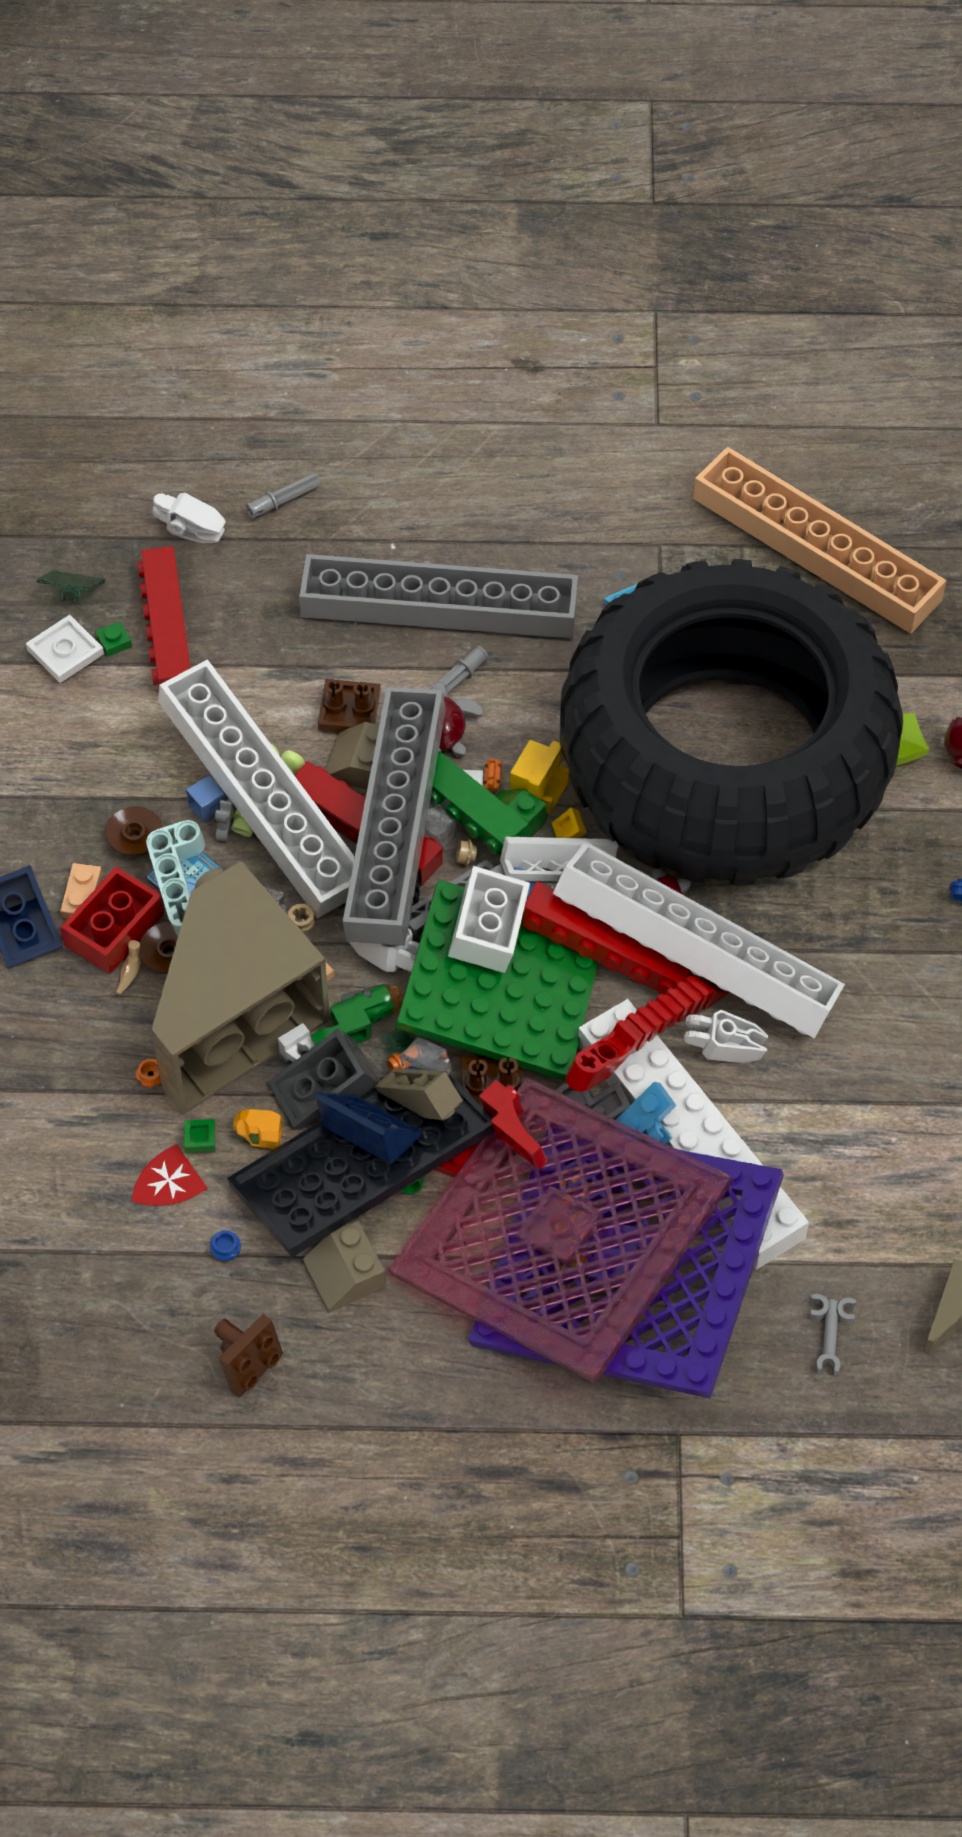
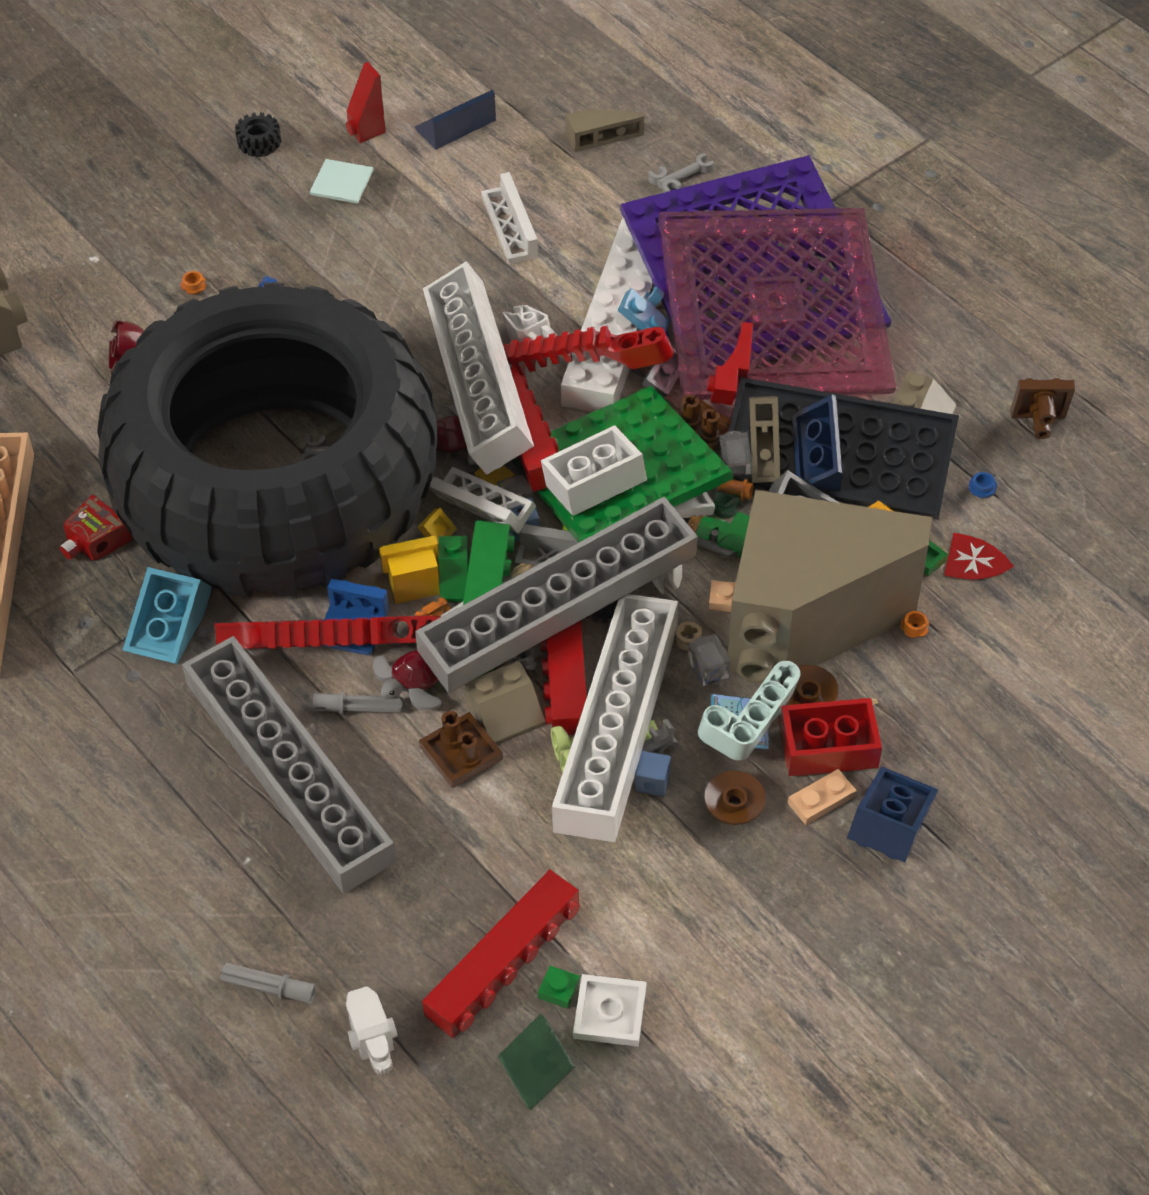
camera: 130 degrees left, 5 degrees down
none -> red piece [214,615,441,649]
none -> blue bracket [324,579,389,655]
none -> white fence [481,172,538,264]

